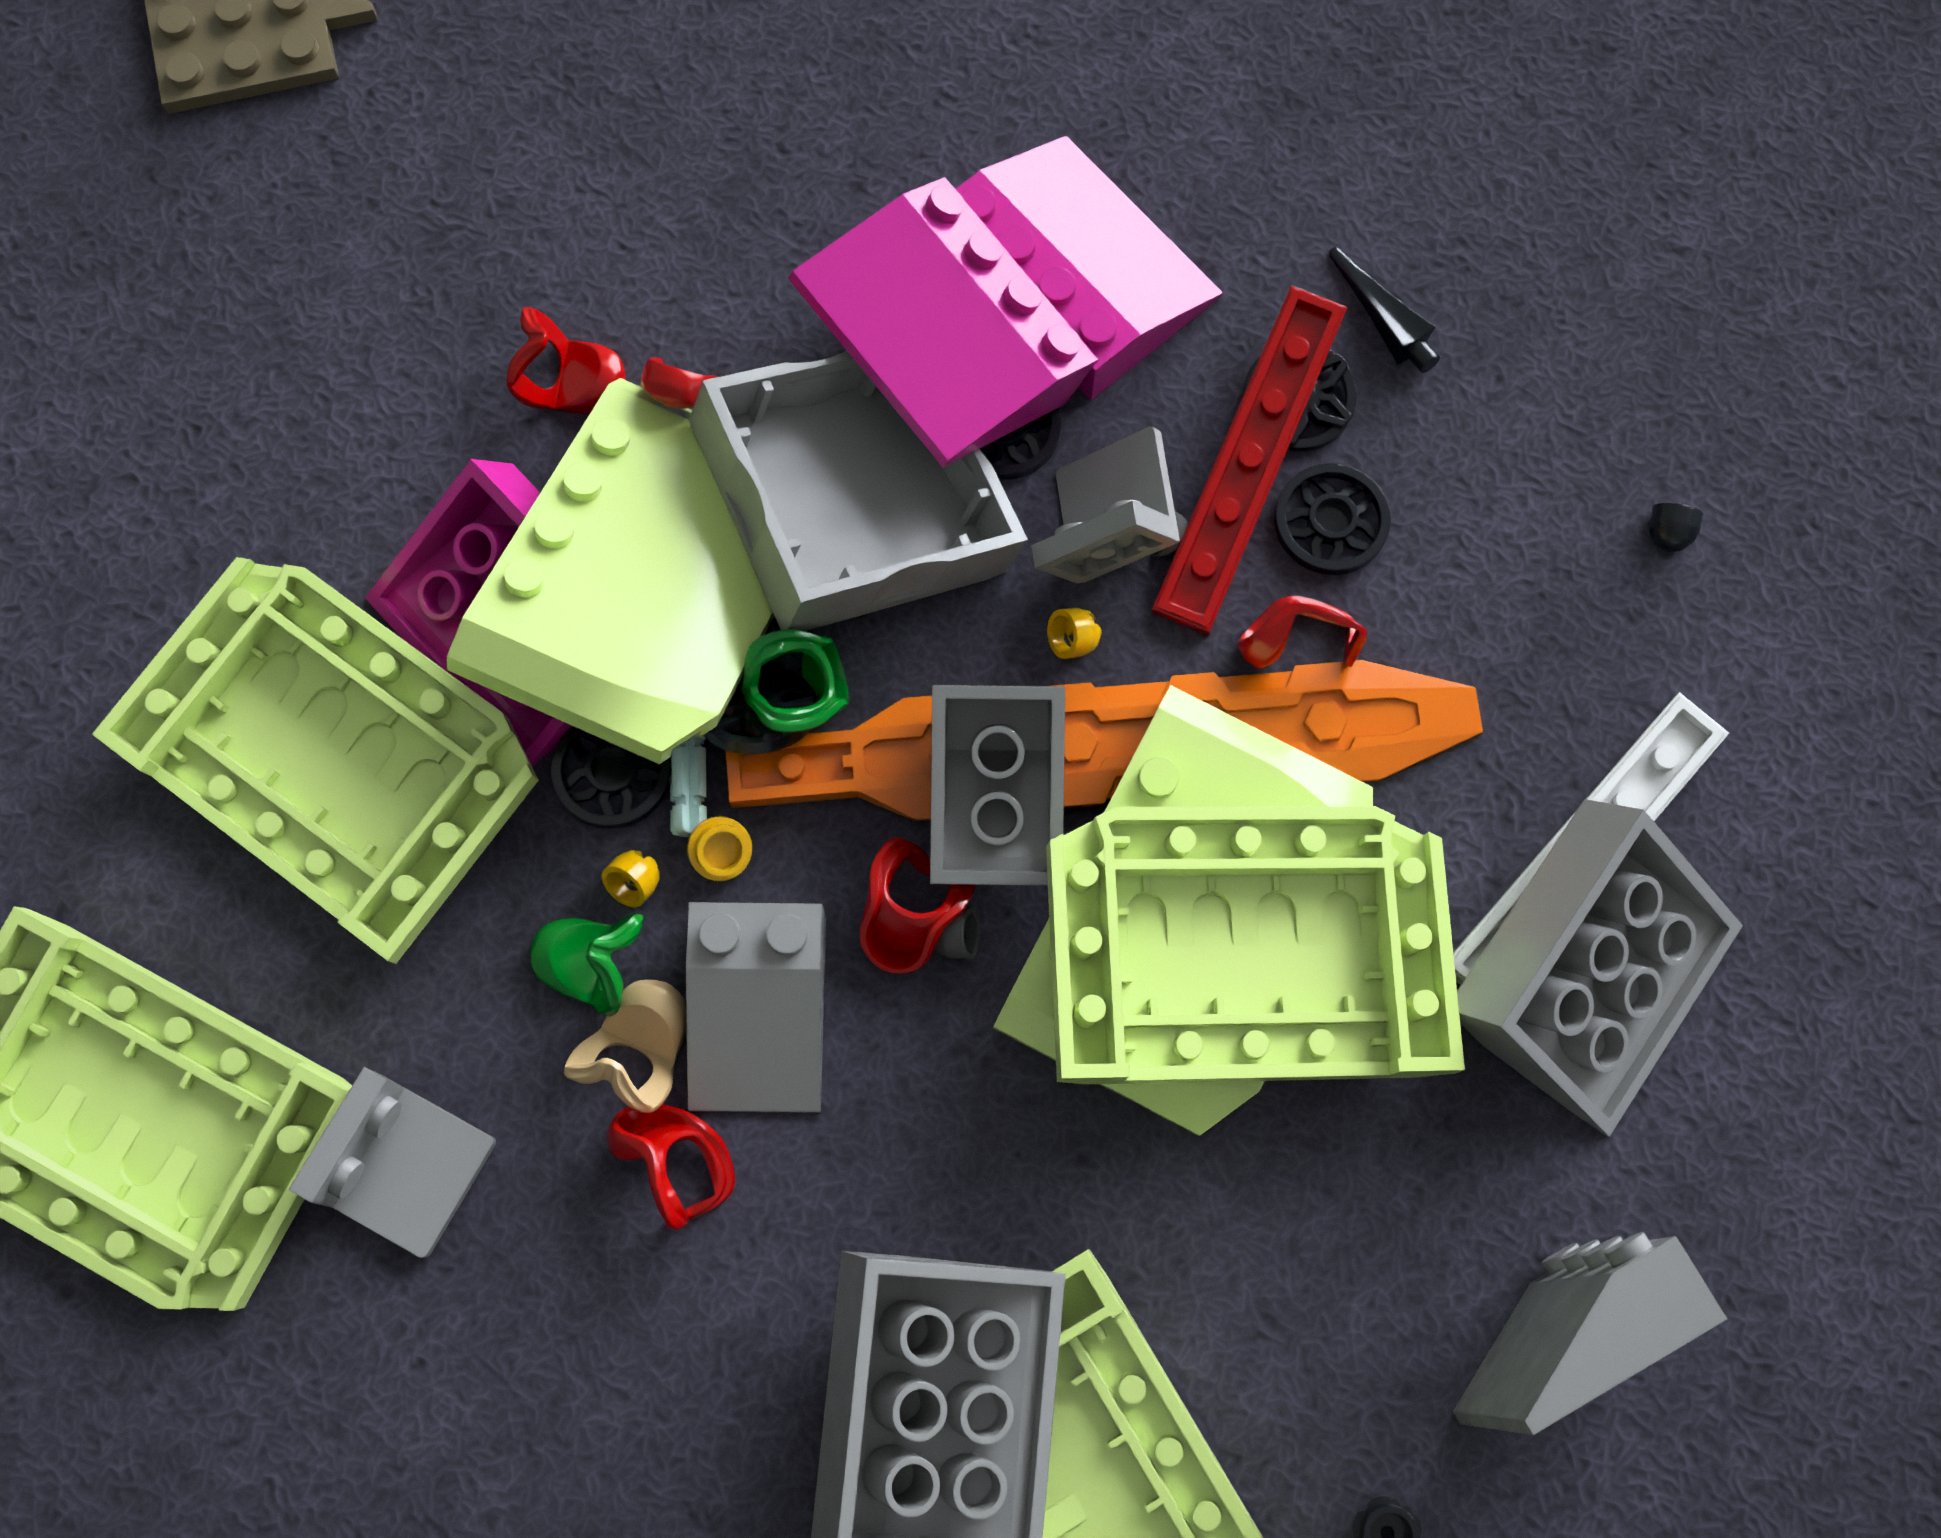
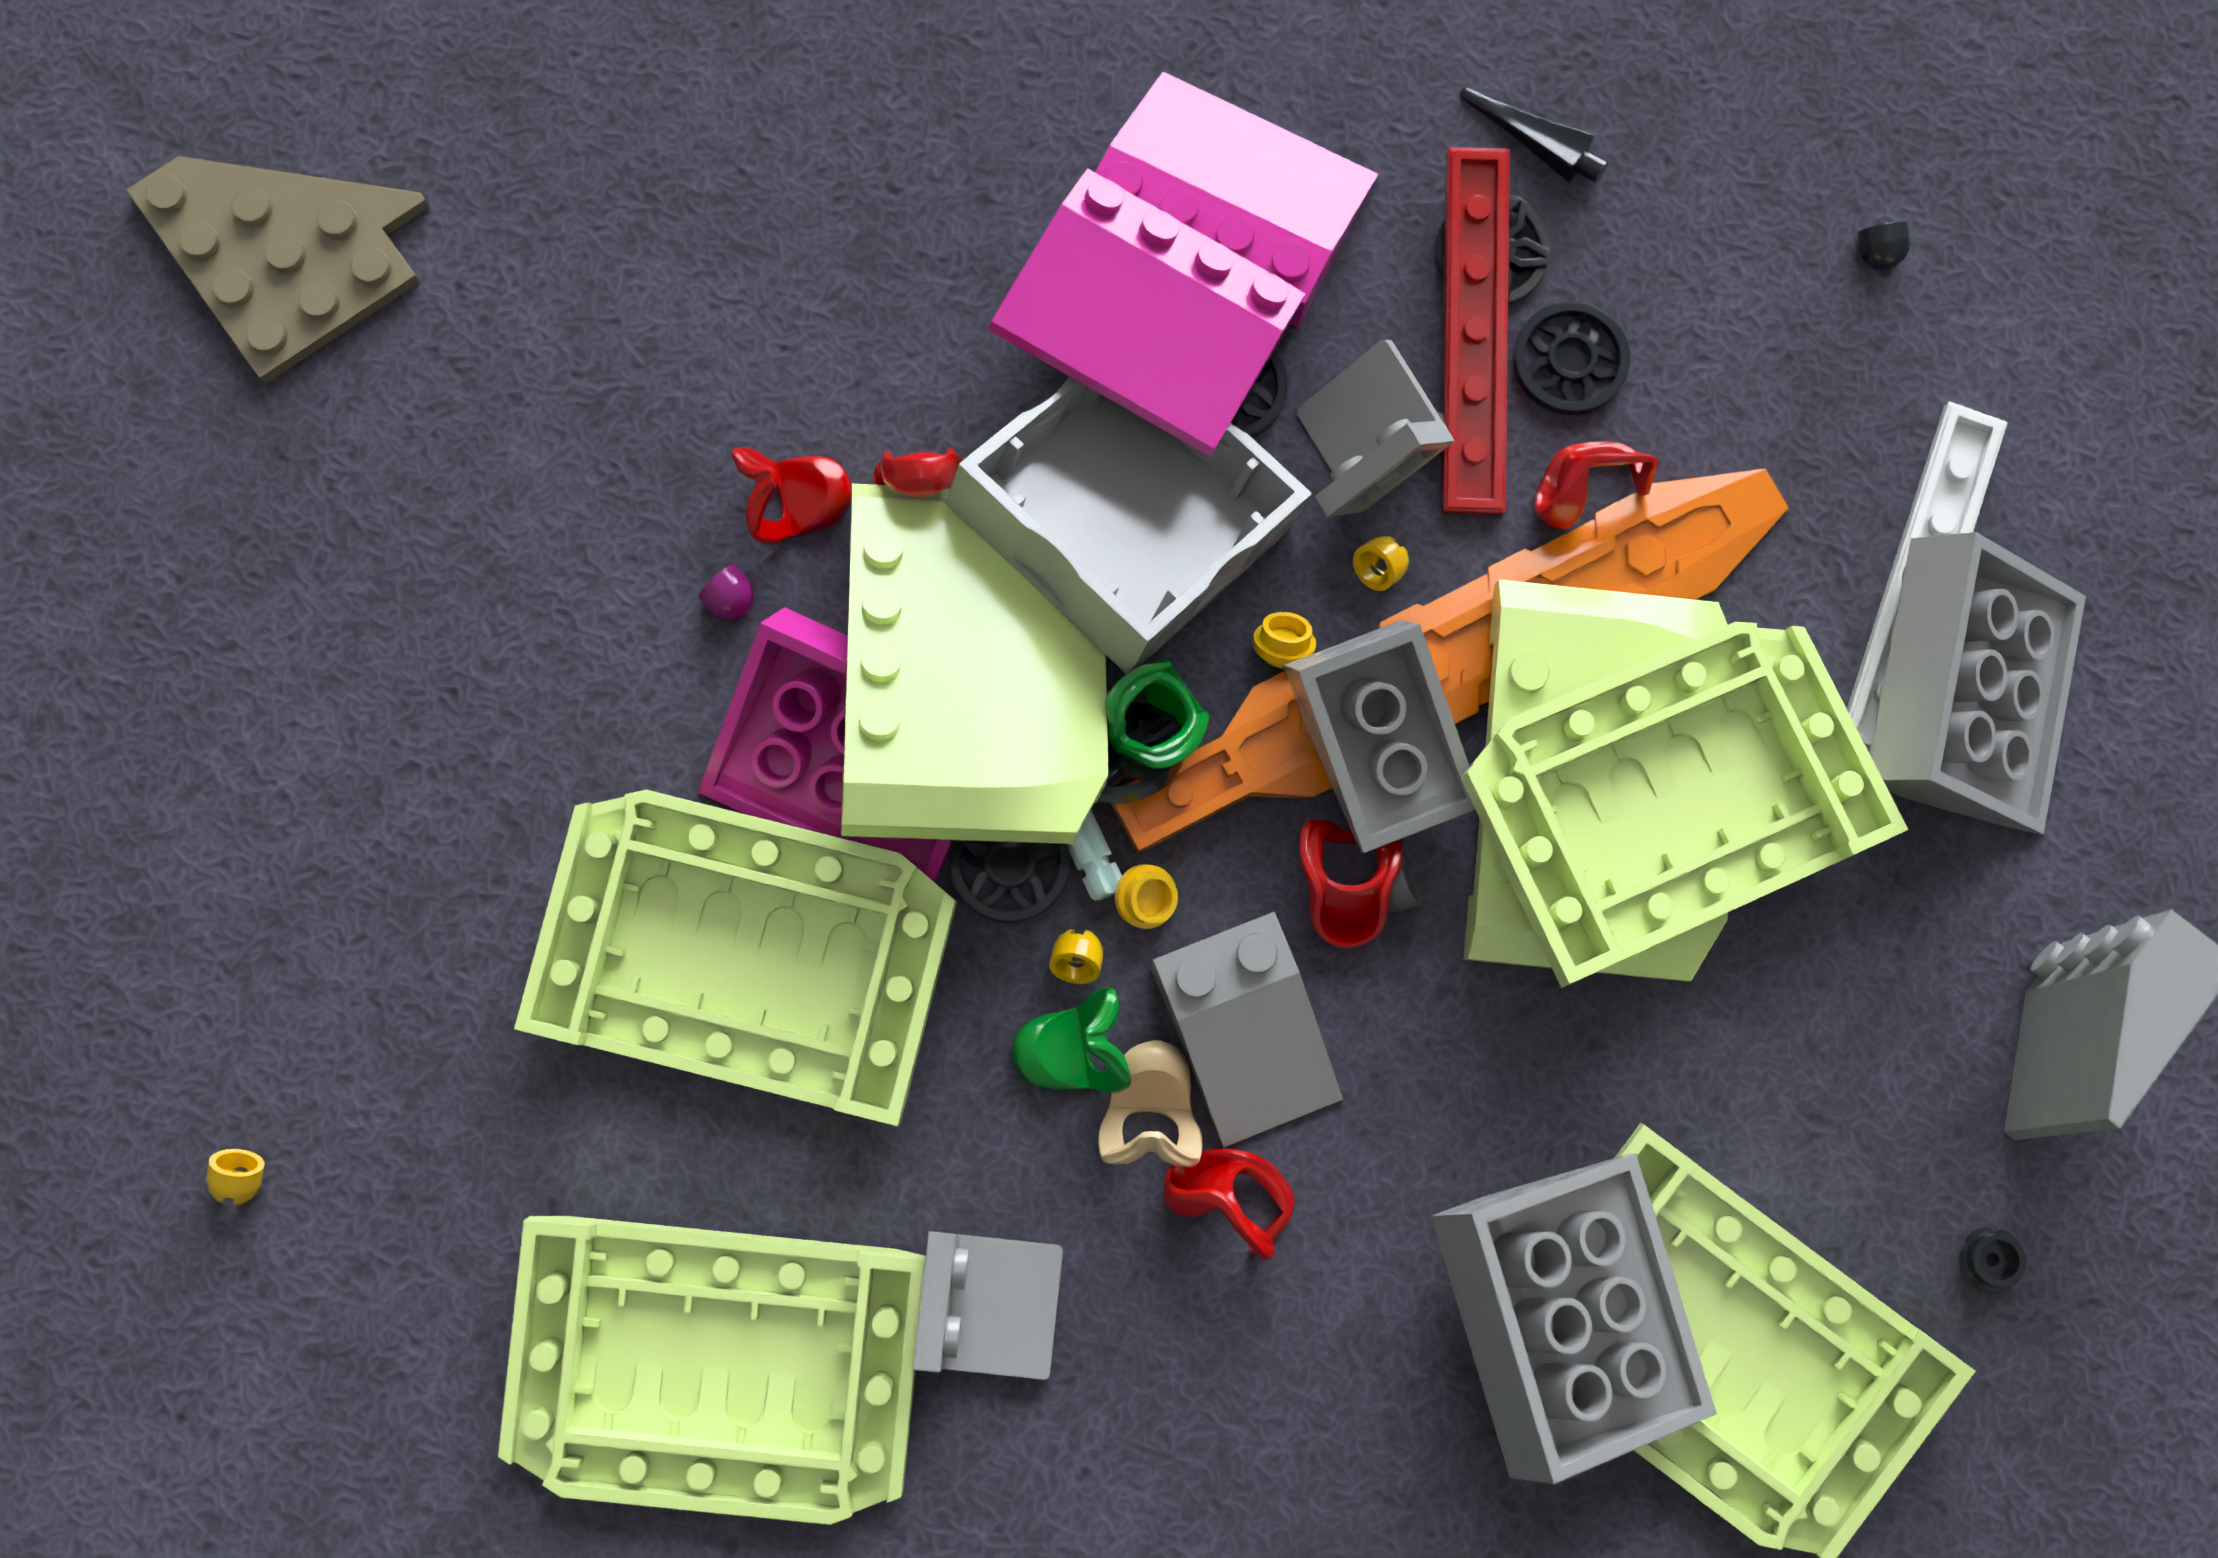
camera: 25 degrees left, 5 degrees up
none -> magenta hinge [698,564,754,619]
none -> yellow plate [1253,612,1316,669]

